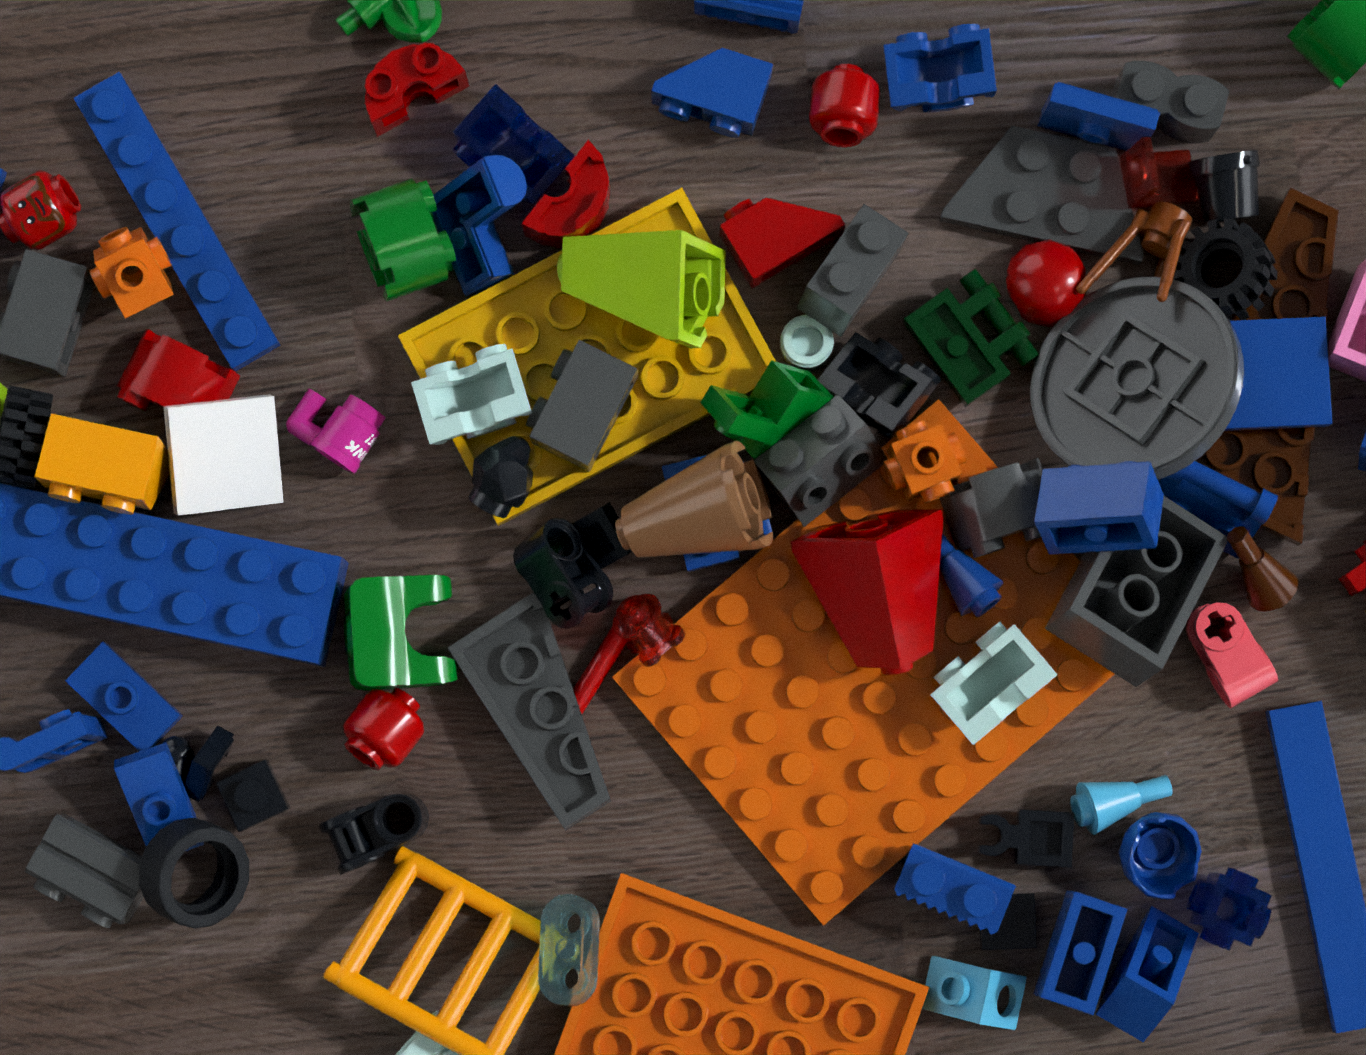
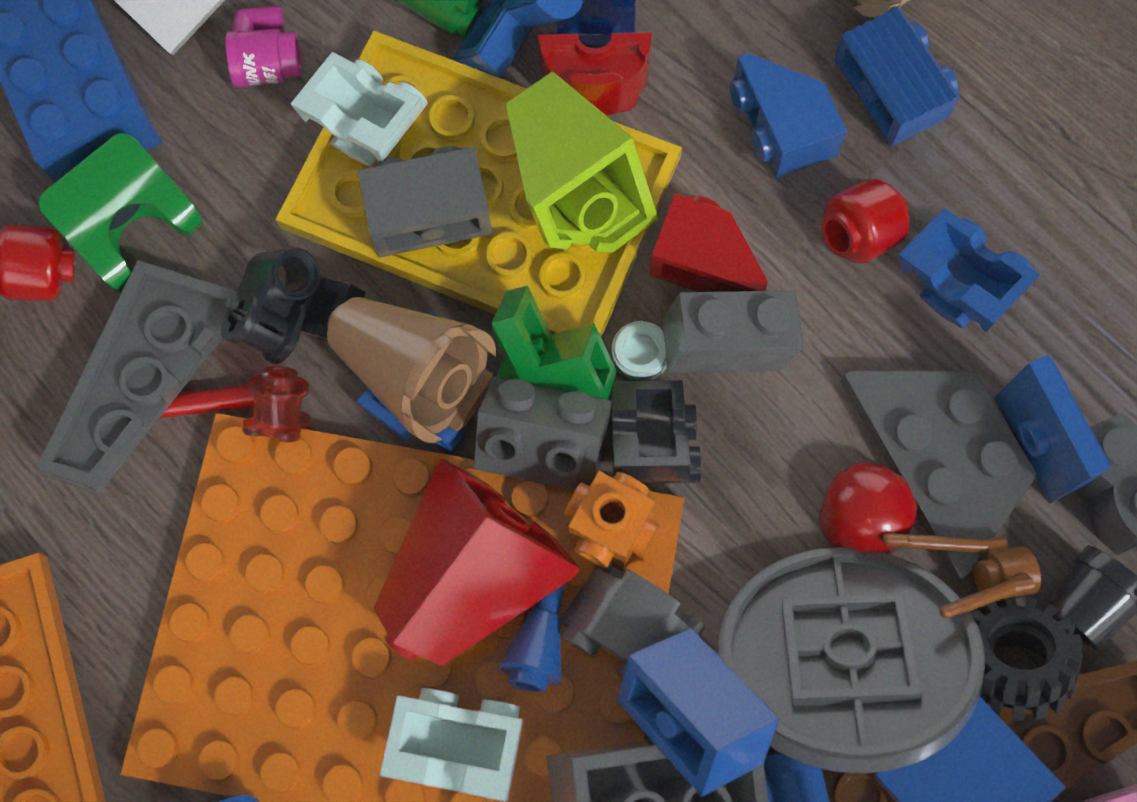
camera: 55 degrees right, 10 degrees down
black rock [468,436,533,518] -> none
dark green plate [903,269,1039,407] -> none
clear red bracket [1119,137,1199,209] -> none

